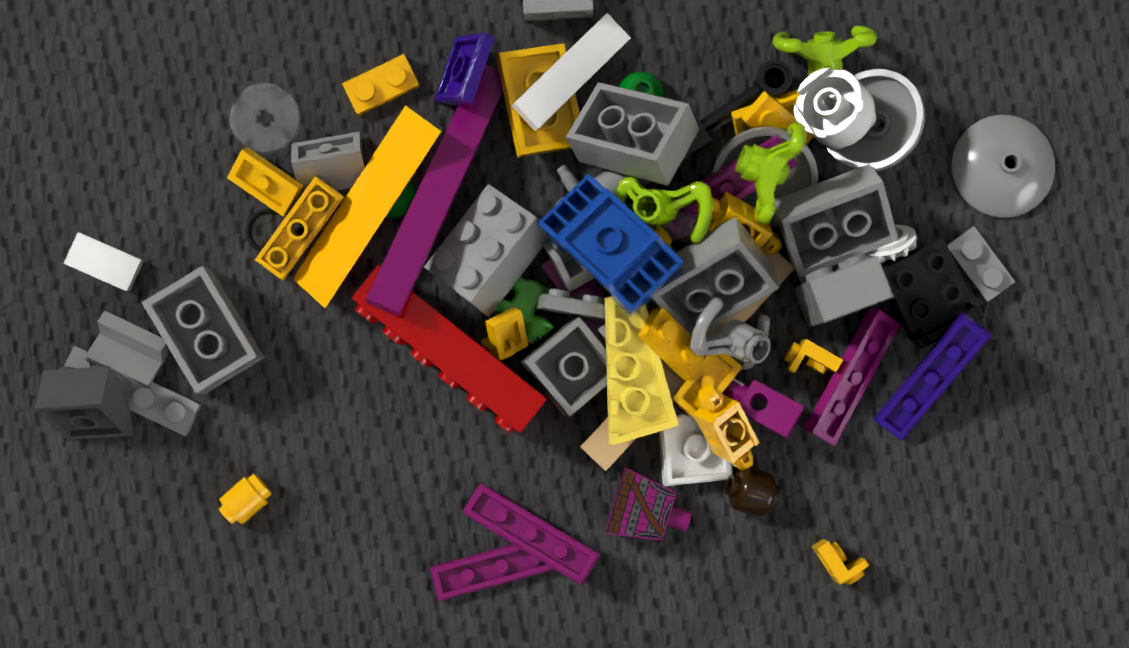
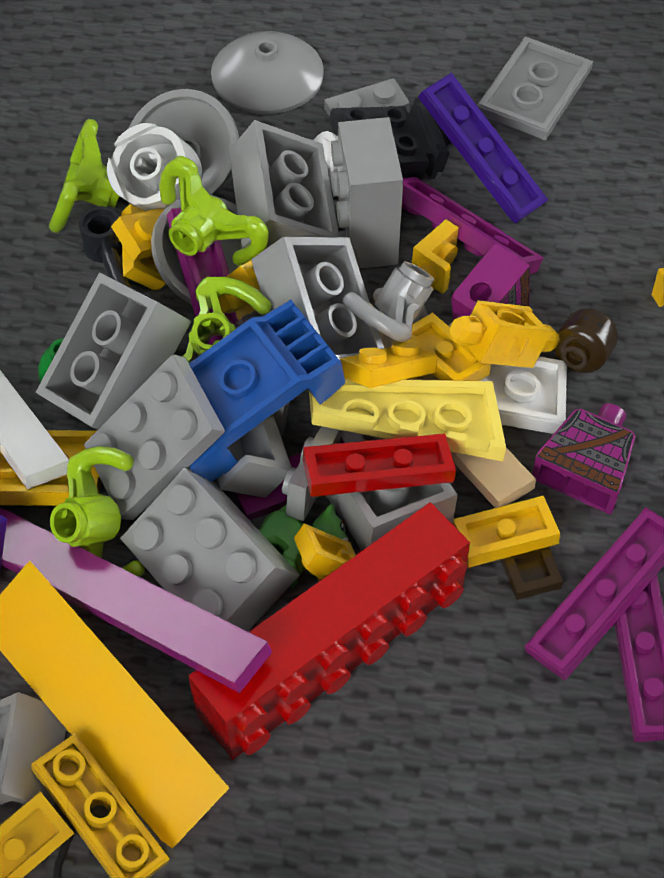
camera: 75 degrees left, 30 degrees down
none -> lime piece [50,446,145,577]
none -> light grey plate [84,354,225,520]
none -> red plate [303,433,456,497]
none -> yellow plate [453,496,560,568]
none -> light grey tile [477,37,593,140]
none -> dark brown tile [500,547,563,600]

